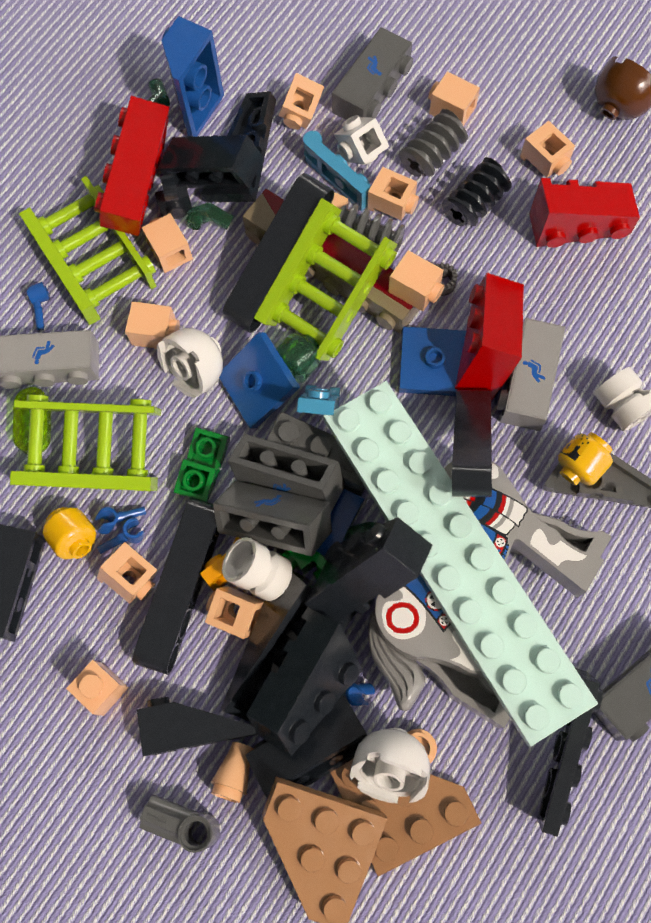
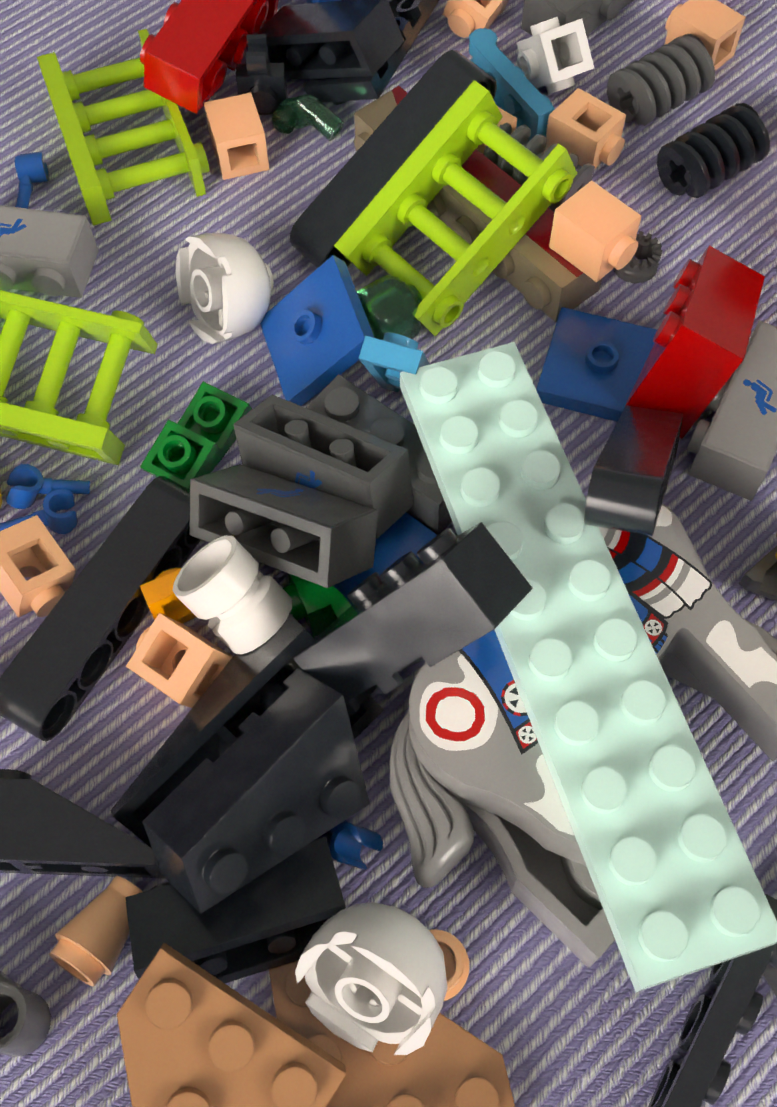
camera: 10 degrees right, 10 degrees down
light nougat brick [125,301,180,349] -> none

